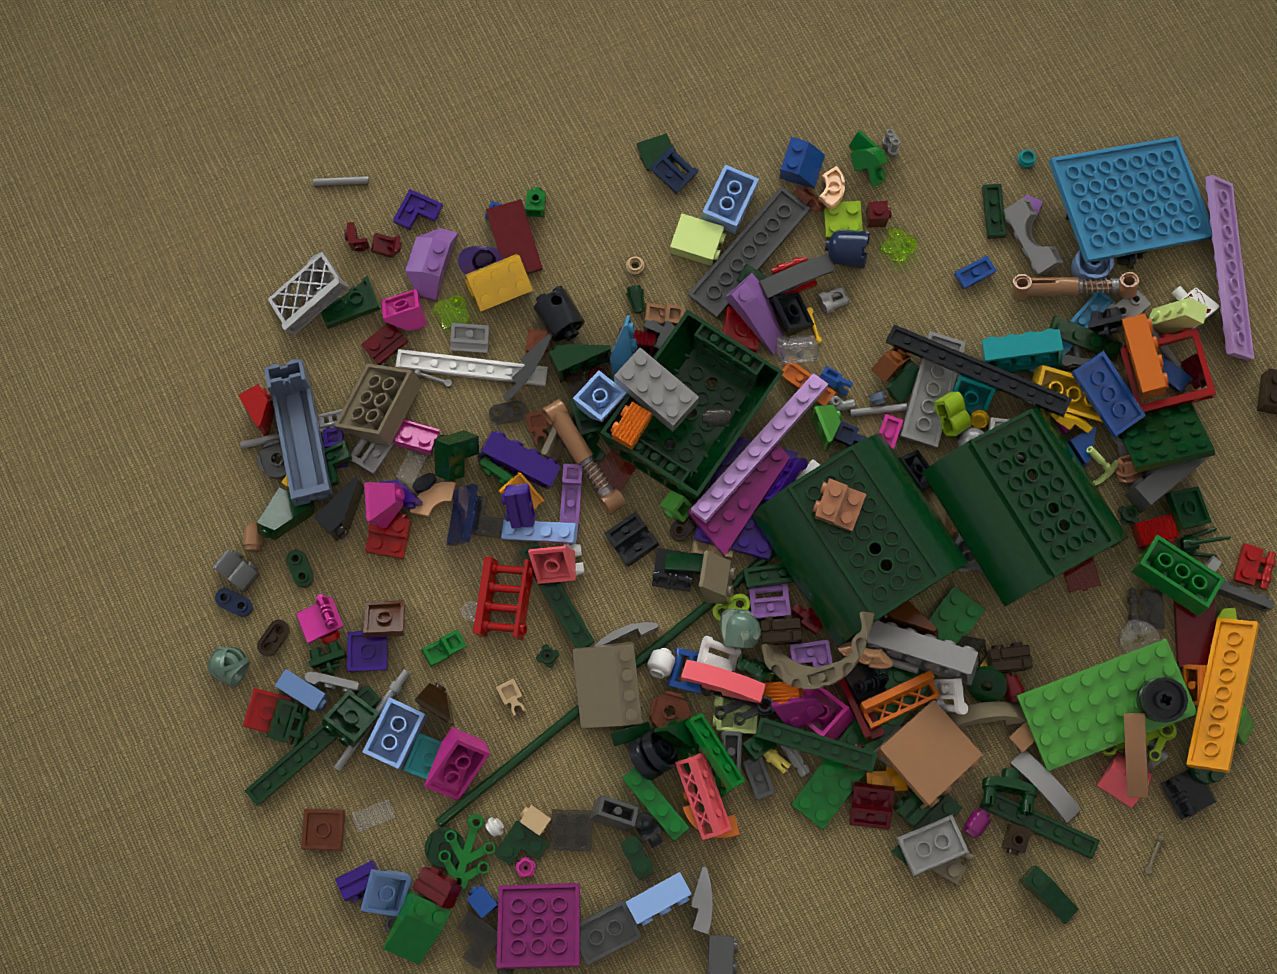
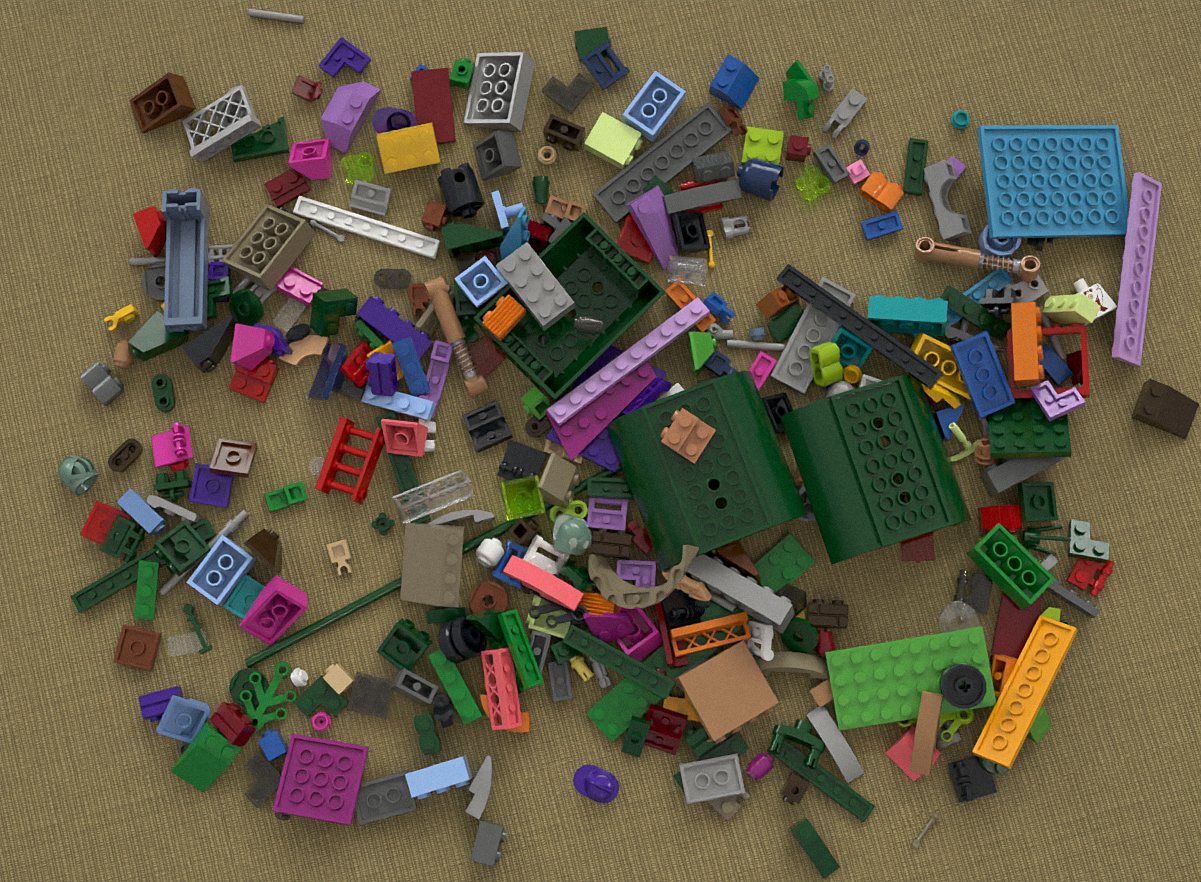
camera: 15 degrees right, 5 degrees up
dark blue plate [215,588,253,617] -> none
dark red bracket [344,222,370,252] -> none
dark grey slope [502,333,553,402] -> none
dark green slope [664,552,704,574] -> none
light nougat tile [819,166,845,211] -> none
dark green plate [1118,505,1139,525] -> none
none -> yellow plate [104,304,139,332]
none -> reddish brown slope [129,72,196,133]
none -> green plate [134,560,160,620]
none -> dark green piece [183,604,213,654]
none -> dark green tile [229,289,264,326]
none -> red plate [338,341,373,388]
none -> dark green plate [376,618,432,672]
none -> blue plate [392,336,431,396]
none -> clear fence [392,469,474,524]
none -> light grey slope [463,52,535,131]
none -> dark grey slope [473,130,522,180]
none -> light blue tile [491,190,523,238]
none -> clear neon green slope [500,475,546,520]
none -> dark brown brick [508,517,542,547]
none -> clear smoke plate [542,73,594,114]
none -> dark brown brick [543,114,586,152]
none -> dark purple piece [573,765,619,803]
none -> dark green plate [621,716,651,758]
none -> dark grey brick [692,150,735,184]
none -> dark grey plate [813,143,850,185]
none -> light grey hinge [822,88,867,139]
none -> bright pink tile [846,159,870,186]
none -> dark blue hinge [854,139,870,156]
none -> orange brick [858,171,904,213]
none -> medium lavender plate [1030,380,1085,421]
none -> plate [1068,519,1109,563]

